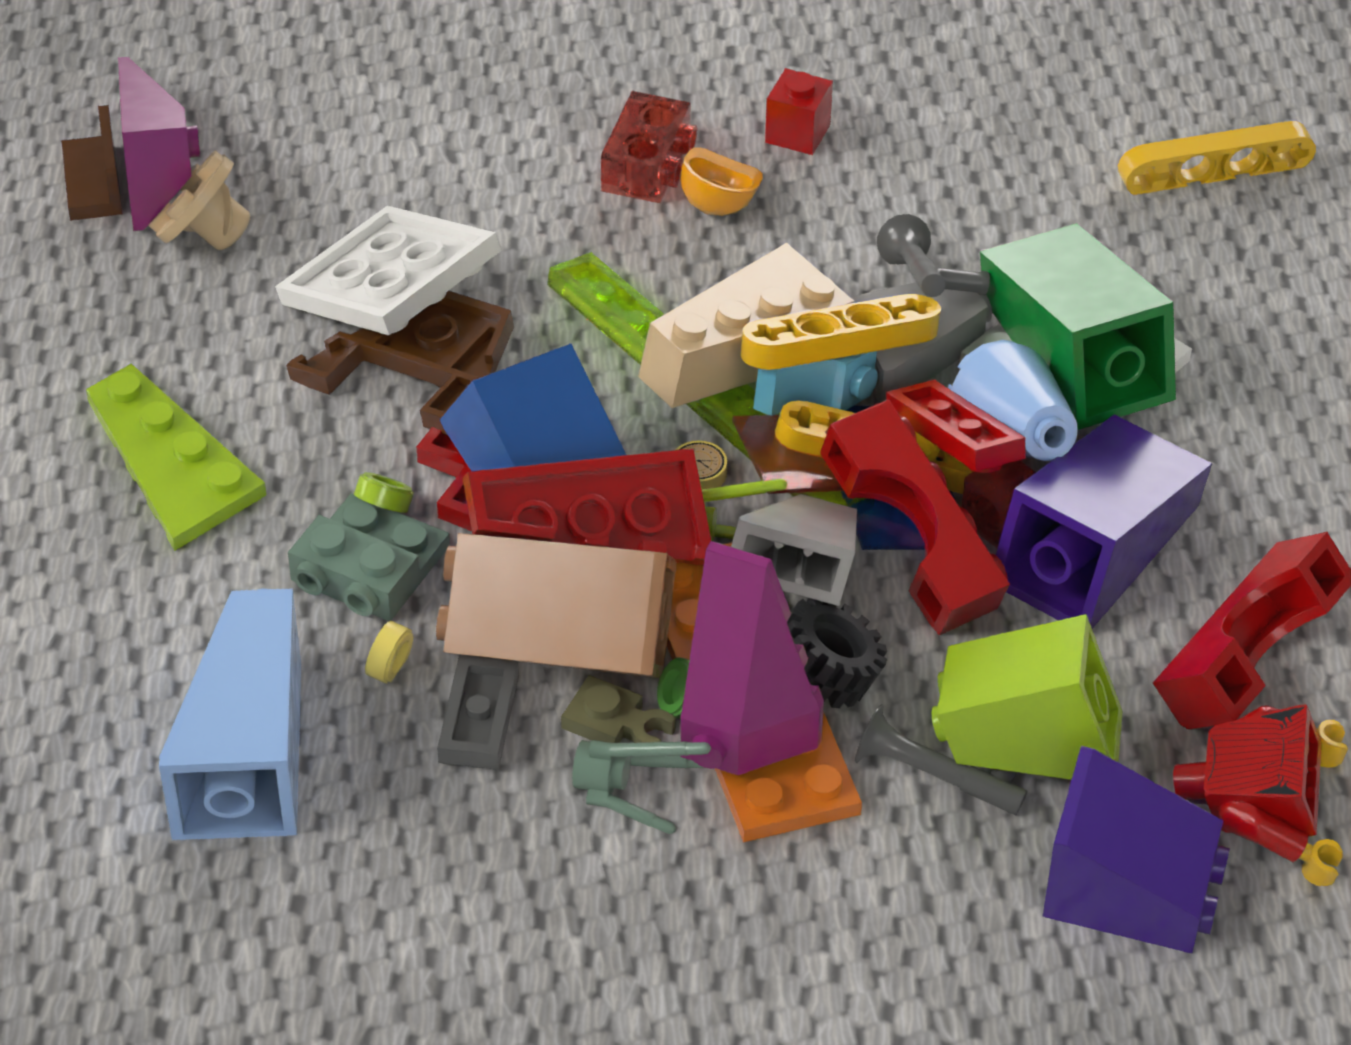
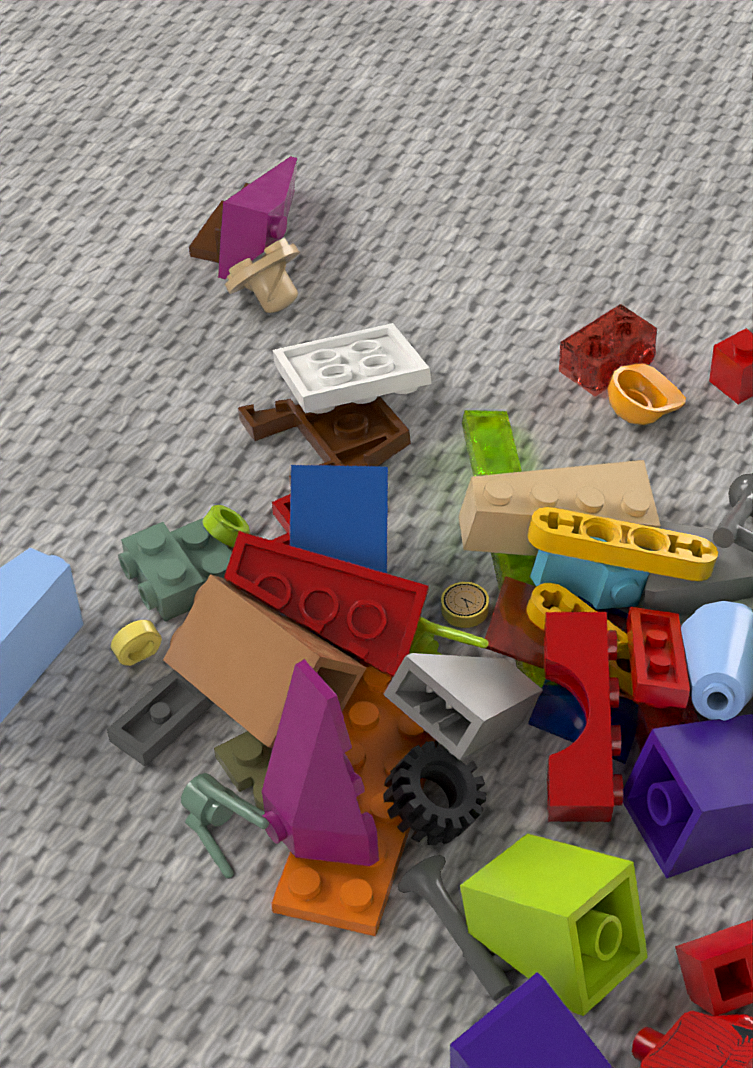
camera: 35 degrees right, 0 degrees up
lime wing [86,363,267,551] -> none

